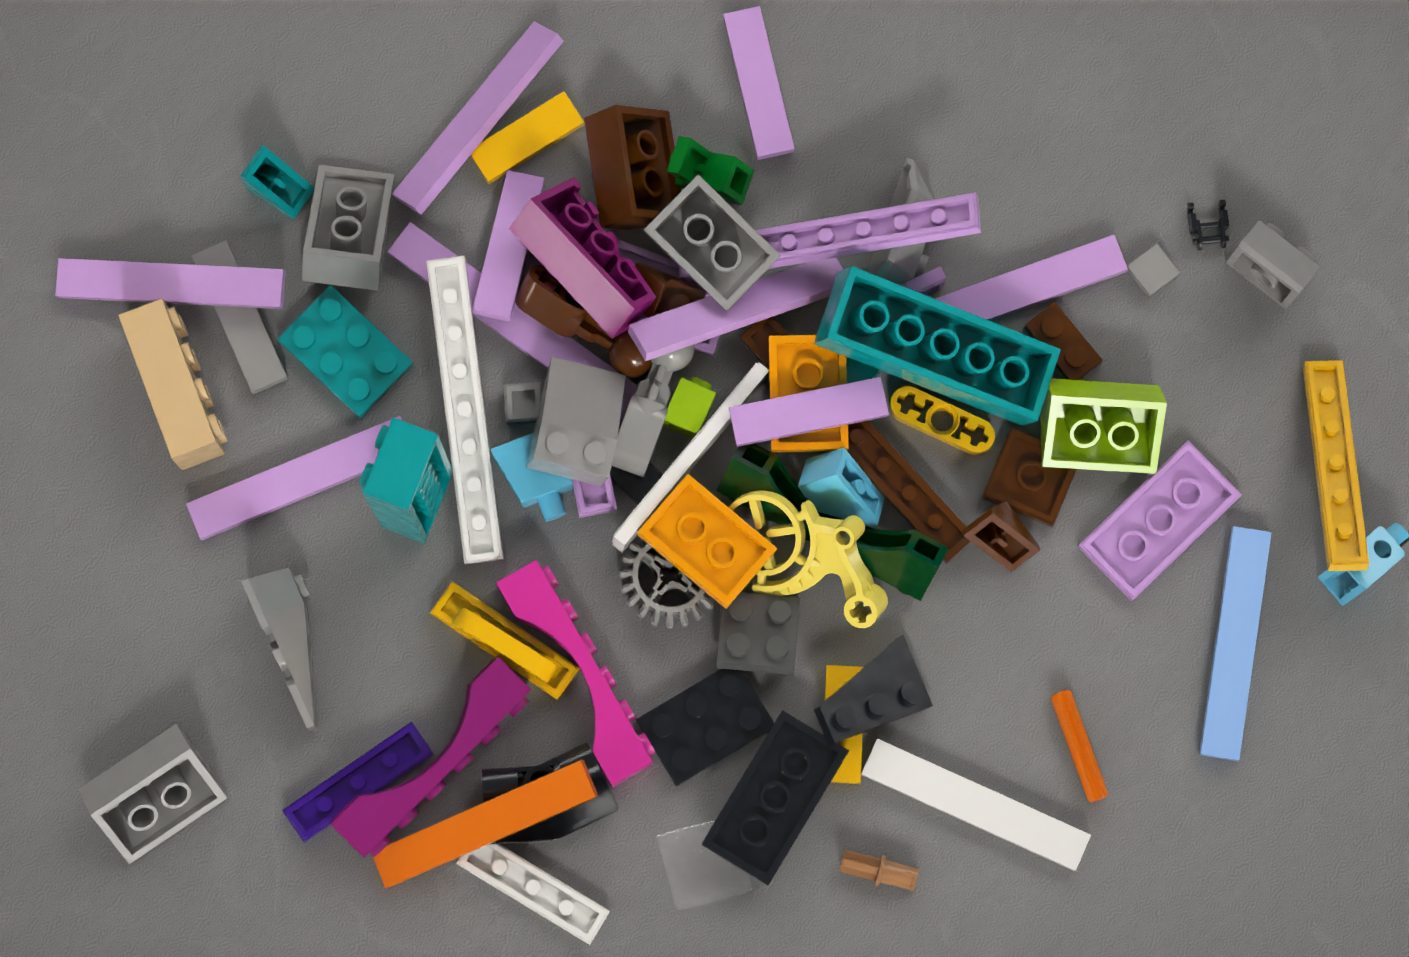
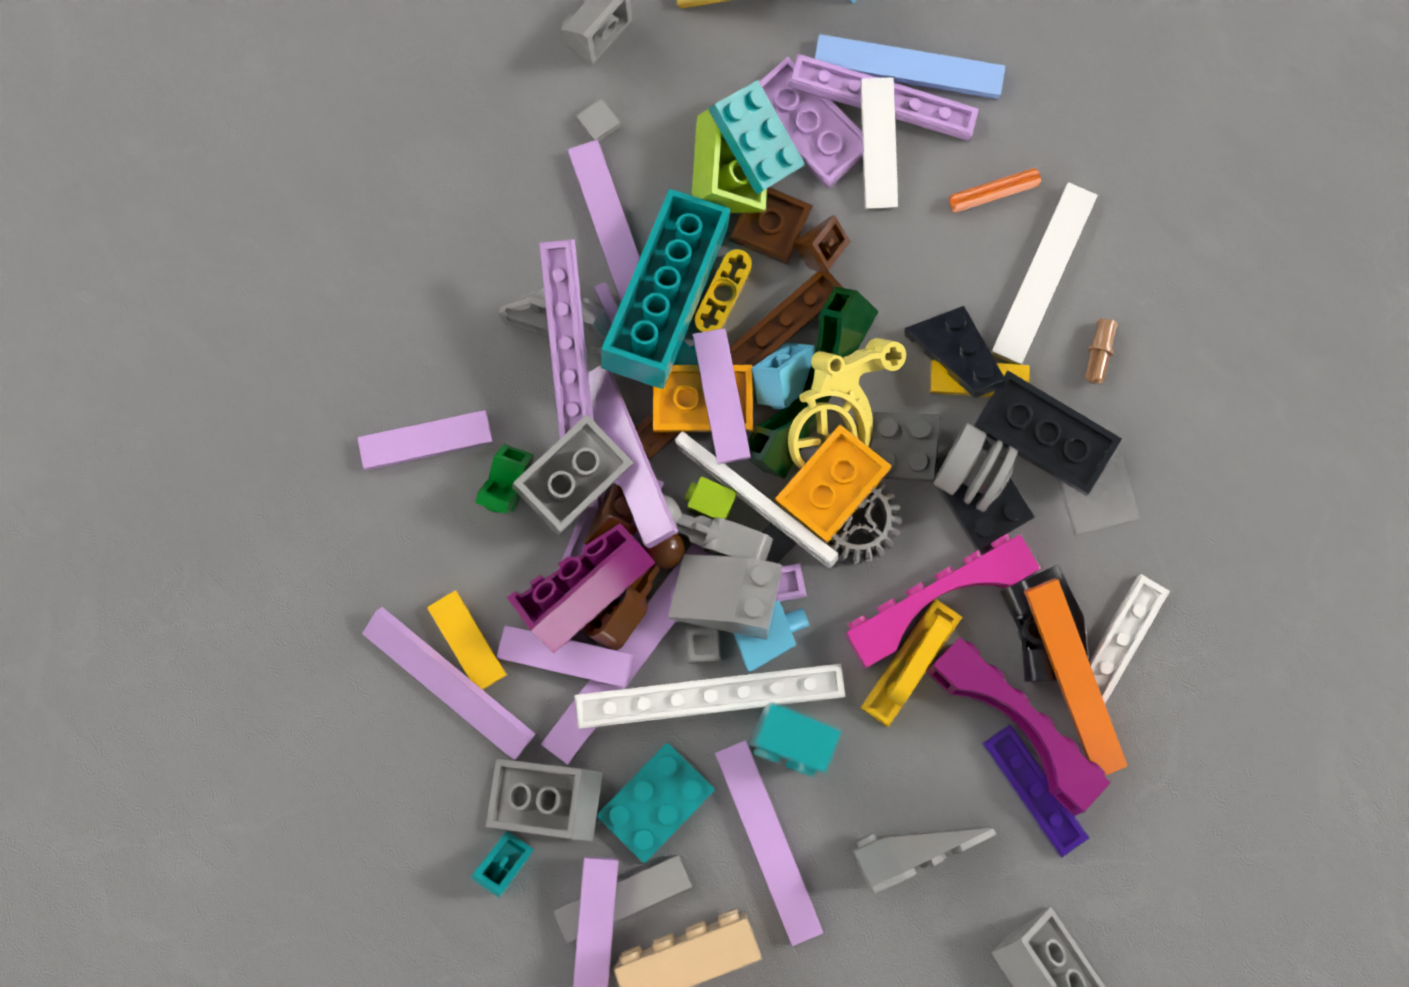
camera: 85 degrees left, 0 degrees up
reddish brown slope [584,105,681,230] -> none
reddish brown plate [1024,301,1103,380] -> none
black piece [1187,199,1229,250] -> none
none -> plate [708,80,805,194]
none -> lavender tile [788,54,979,141]
none -> white tile [860,77,898,209]
none -> light grey wheel [933,423,1018,512]

